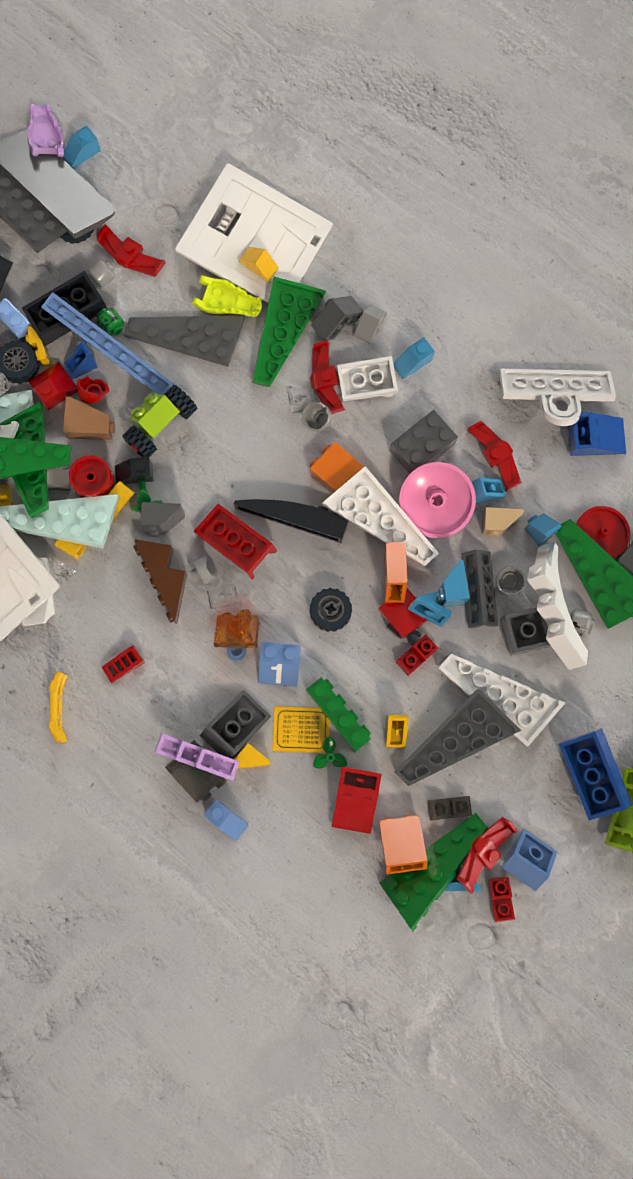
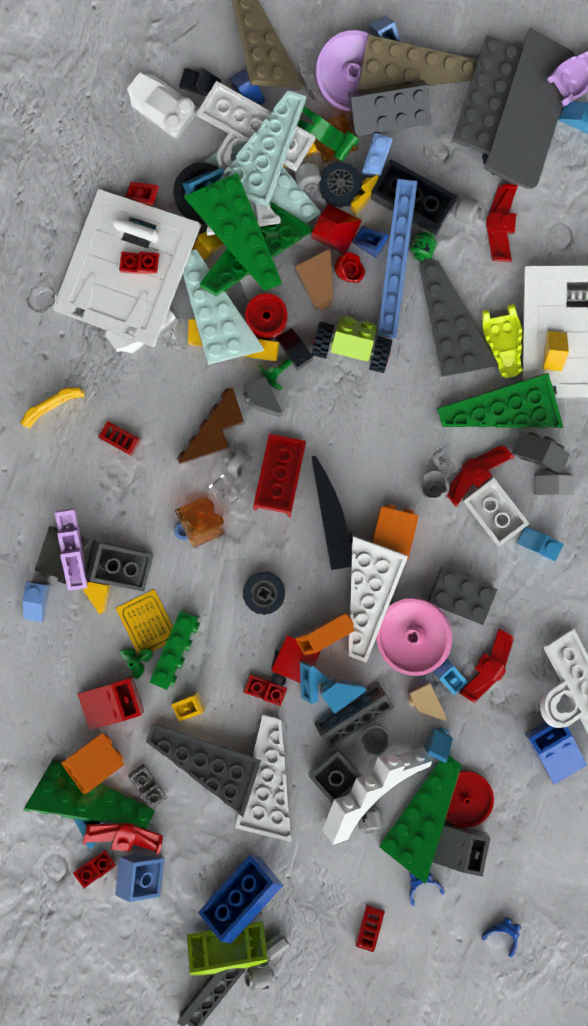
camera: 60 degrees right, 10 degrees up
medium blue slope [258,642,301,687] -> none

